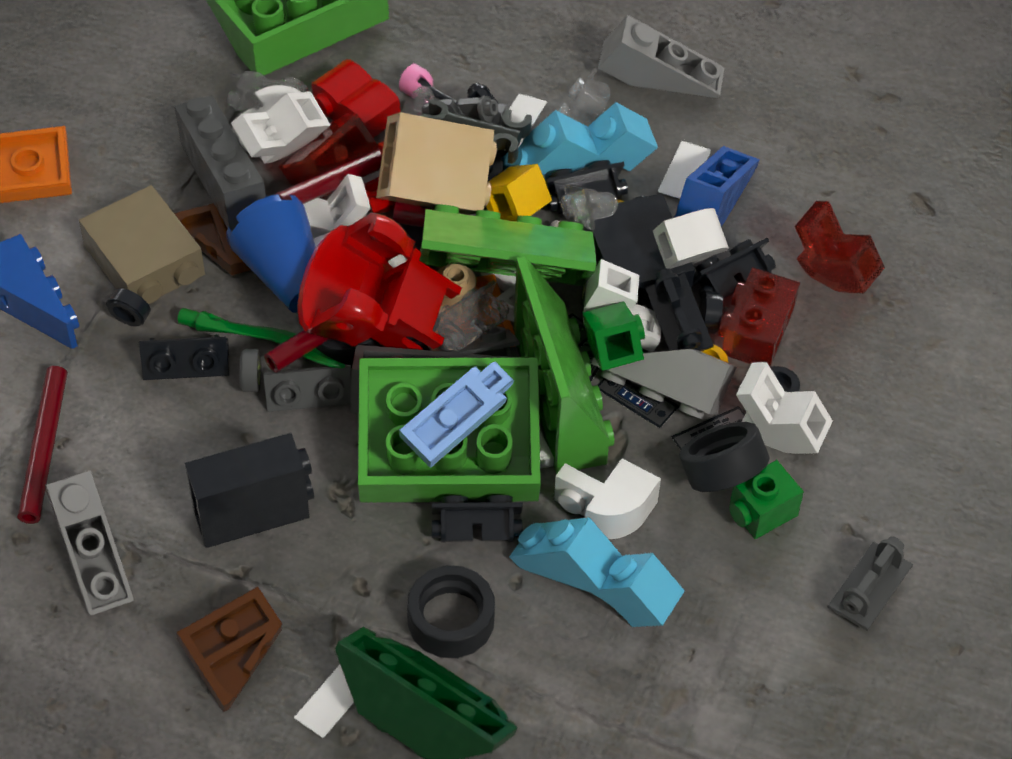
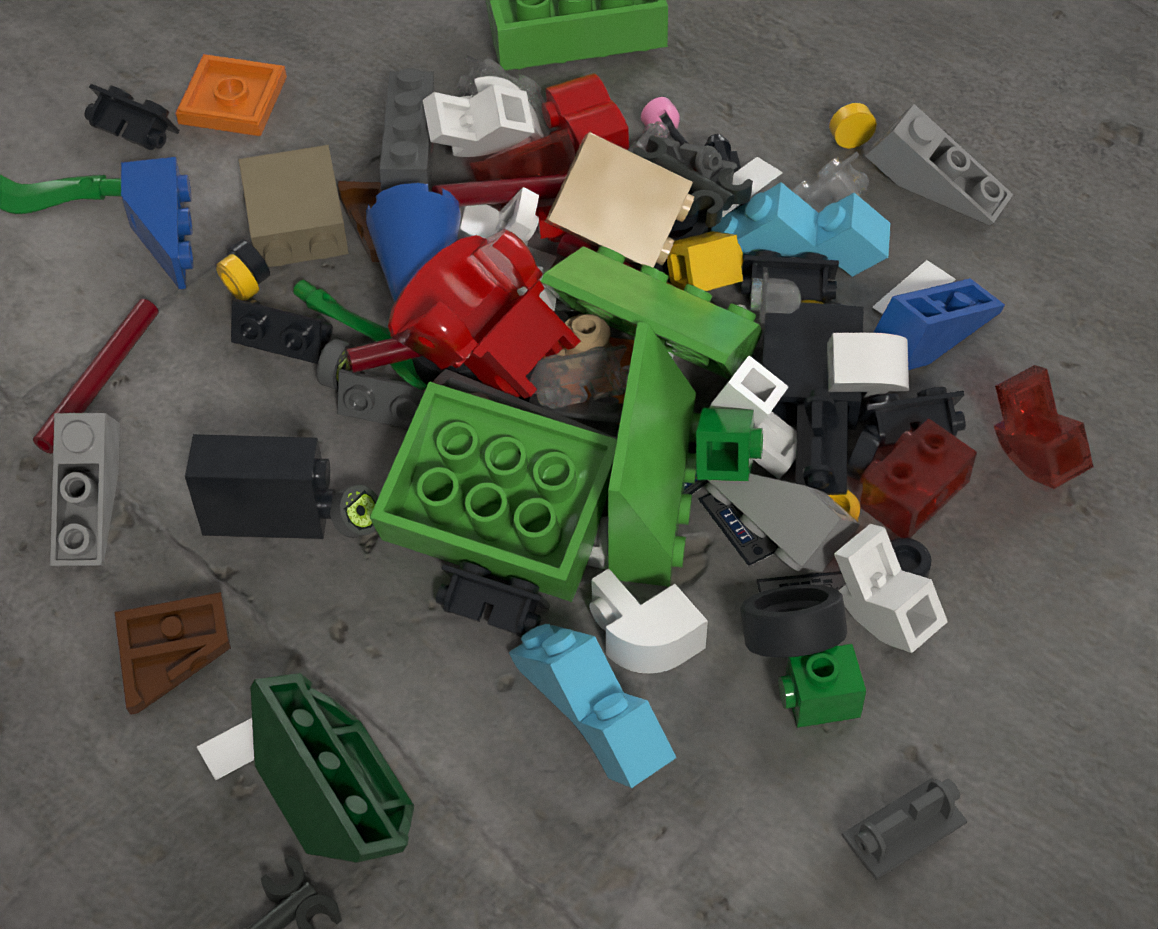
camera: 25 degrees right, 0 degrees up
light blue hinge [399,362,514,468] -> none
black tyre [407,565,495,658] -> none
none -> yellow tile [216,254,259,301]
none -> tile [330,485,378,538]
none -> yellow tile [829,103,877,149]

